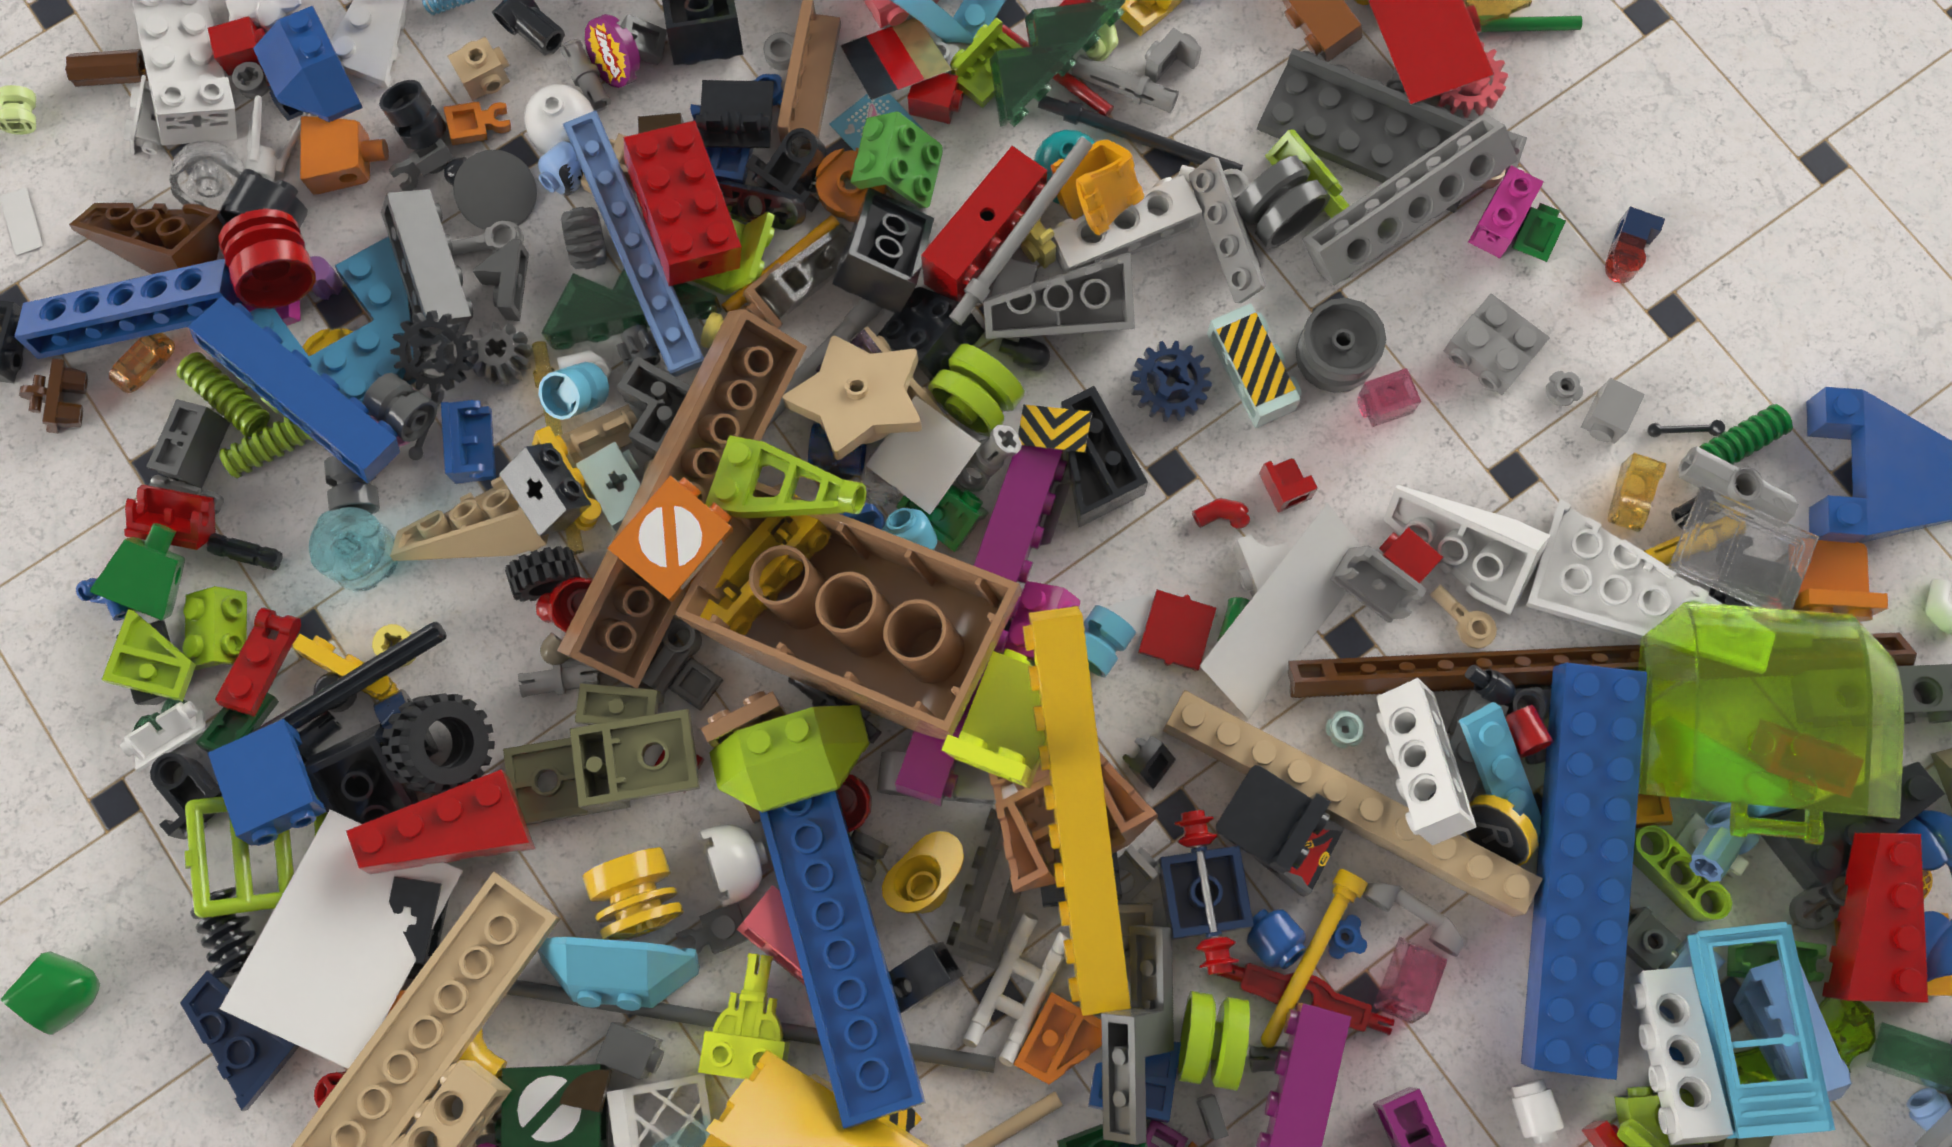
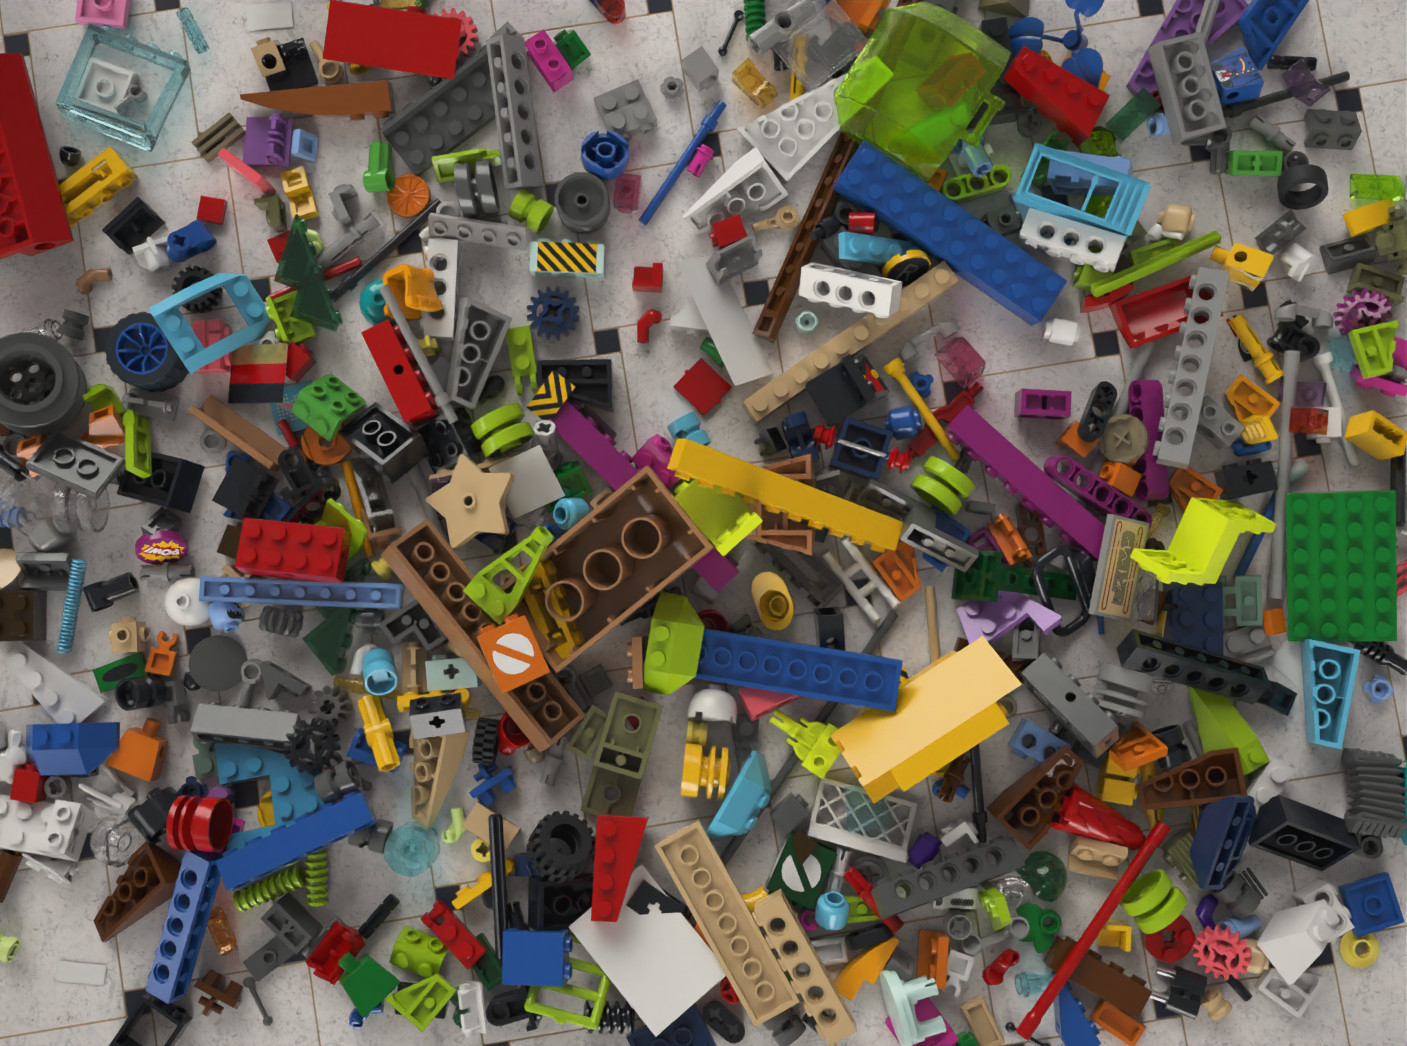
camera: 70 degrees left, 10 degrees up
none -> green tile [93,652,151,693]
none -> dark blue plate [177,776,208,797]
none -> sand green plate [192,738,219,780]
none -> dark grey plate [243,936,295,982]
none -> dark grey hinge [243,977,273,1026]
none -> red piece [277,419,299,462]
none -> yellow piece [357,694,400,772]
none -> bright green piece [363,141,395,193]
none -> orange wheel [387,174,430,218]
none -> yellowish green arm [441,807,466,844]
none -> tan hinge [462,801,521,851]
none -> blue hips [469,763,517,807]
none -> lime hinge [506,325,539,396]
none -> lime wheel [508,188,554,234]
none -> blue cylinder [581,131,630,181]
none -> blue bar [638,100,727,226]
none -> dark pink pin [686,144,714,178]
none -> light yellow wheel [686,720,708,747]
none -> black beam [703,1000,745,1044]
none -> dark blue piece [781,411,820,463]

